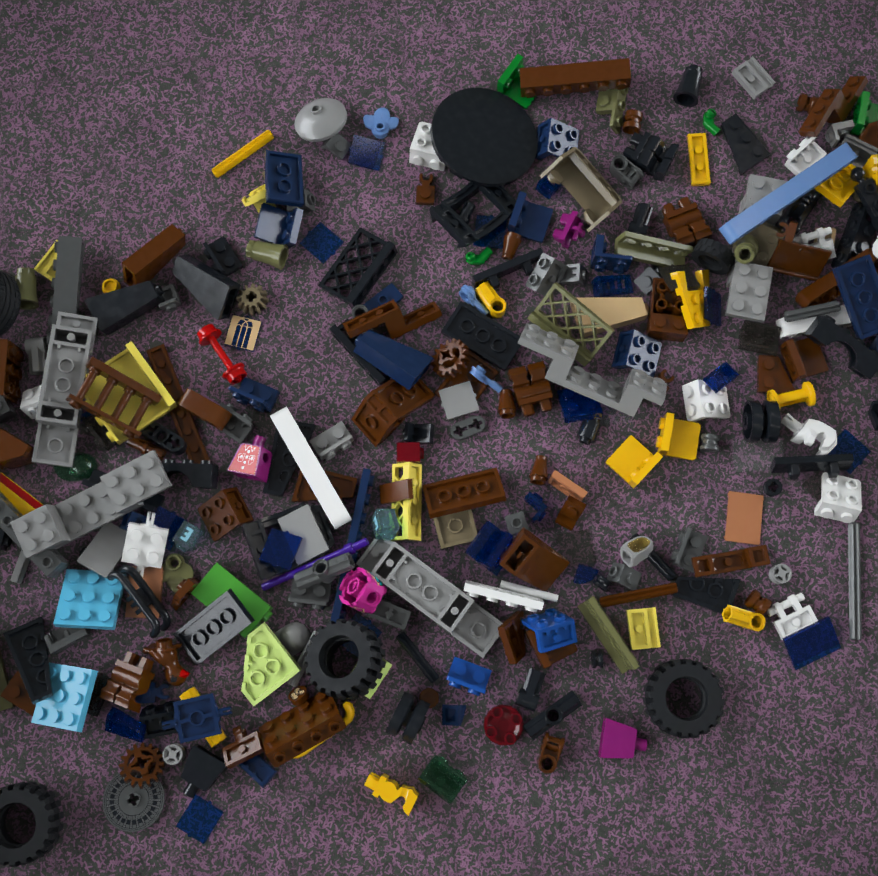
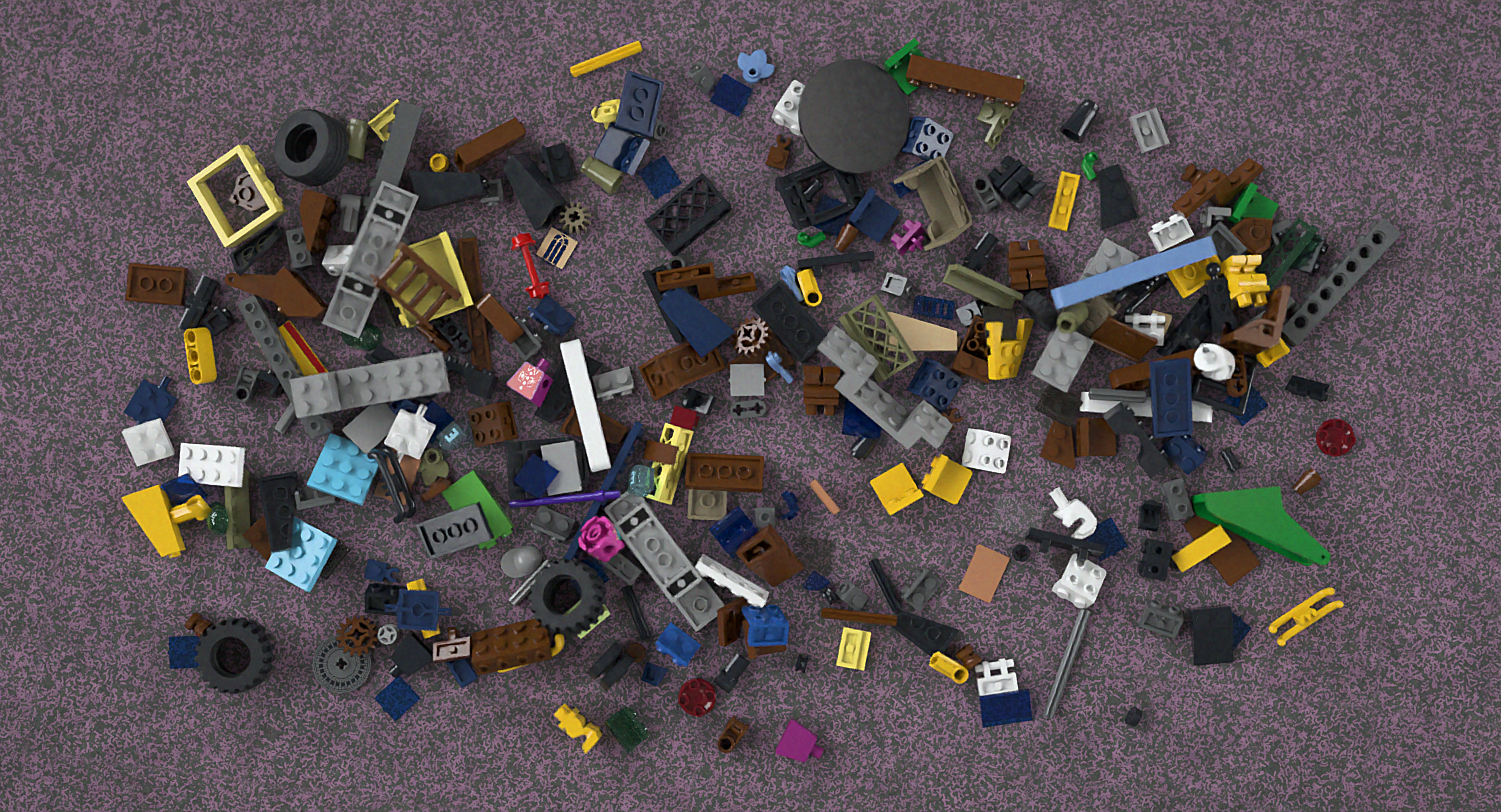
camera: 15 degrees right, 10 degrees up
reddish brown hips [100,651,155,713] -> none
clear blue slope [105,707,146,743] -> none
reddish brown animal [142,638,190,686] -> none
yellowish green plate [241,622,302,707] -> none
reddish brown tile [288,686,310,706] -> none
dark grey piece [293,552,355,590] -> none
light grey dish [294,98,347,142] -> none
dark blue plate [363,283,404,311] -> none
reddish brown cone [498,389,517,419] -> none
white piece [500,580,559,603] -> none
black piece [523,690,582,741] -> none
dark grey bracket [525,253,568,296] -> none
reddish brown cone [529,455,548,485] -> none
reddish brown bracket [555,495,586,531] -> none
olive fence [577,595,640,674] -> none
dark blue bracket [590,234,633,274] -> none
light grey rock [620,536,654,568] -> none
reddish brown wheel [622,109,643,134] -> none
black tyre [643,659,725,738] -> none
reddish brown slope [691,545,771,577] -> none
dark grey wheel [700,434,721,453] -> none
clear blue slope [703,361,739,393] -> none
clear blue piece [704,286,722,326] -> none
black wheel [742,400,781,443] -> none
yellow hose [767,381,816,409] -> none
light grey wheel [768,564,792,584] -> none
reddish brown tile [776,221,798,243] -> none

